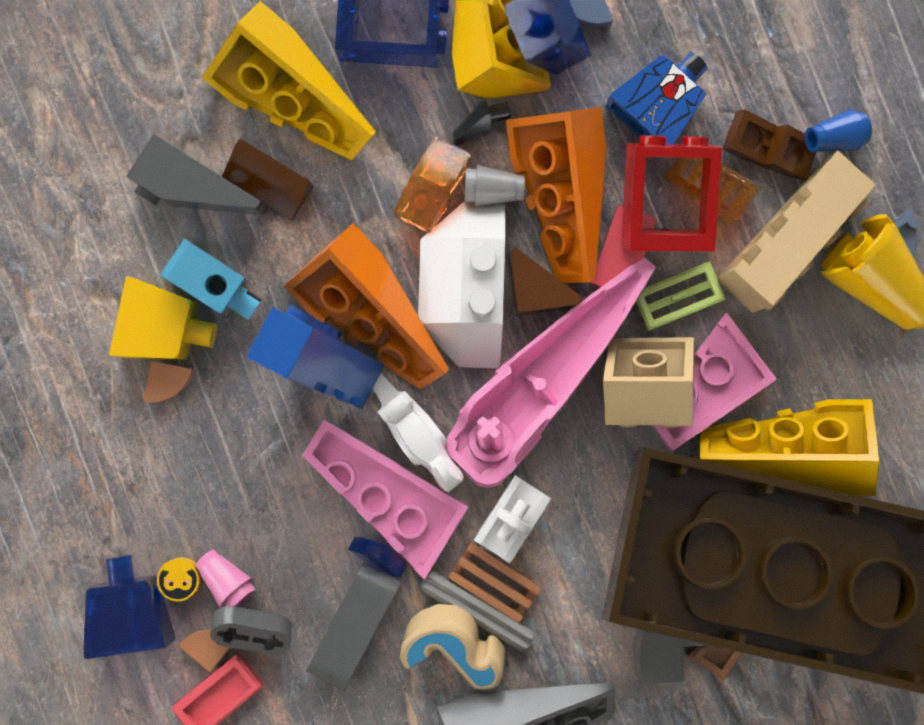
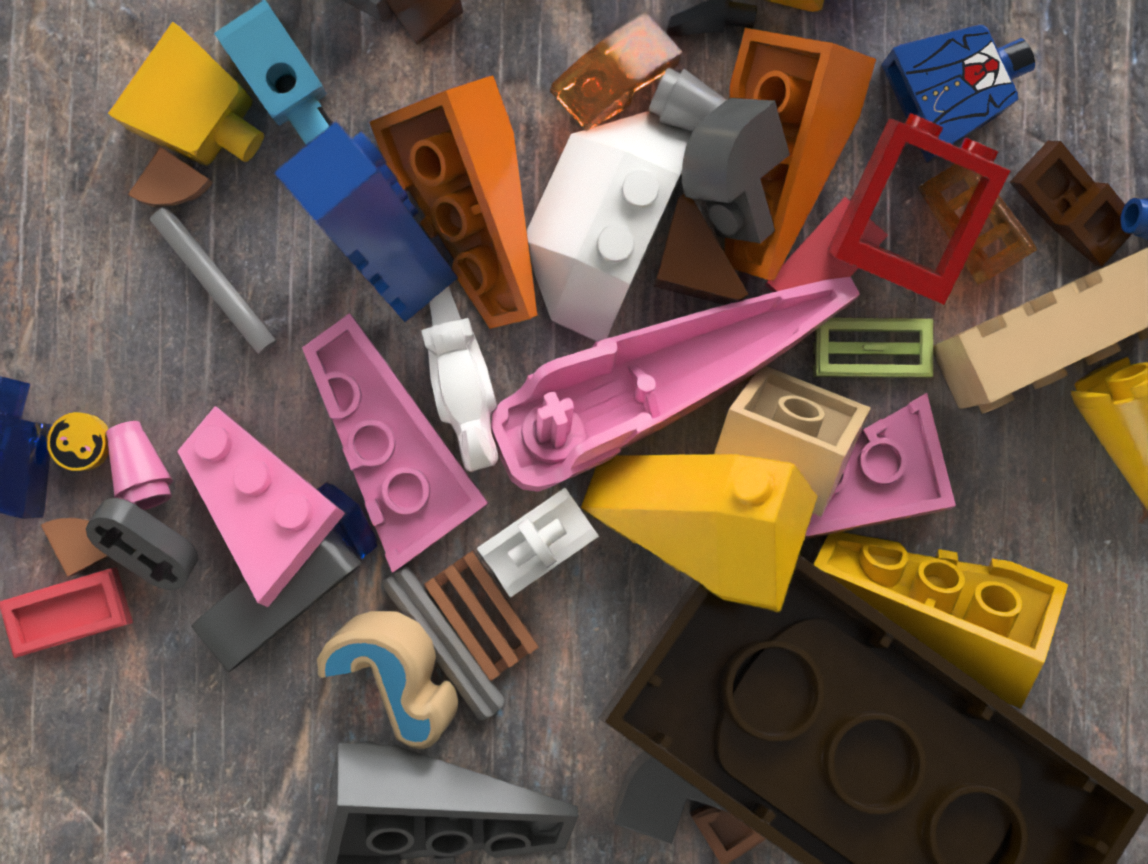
camera: 20 degrees right, 0 degrees up
none -> light grey bar [150,206,277,355]
none -> bright pink wing [177,406,345,607]
none -> yellow wedge [581,454,818,612]
none -> dark grey brick [682,98,790,243]

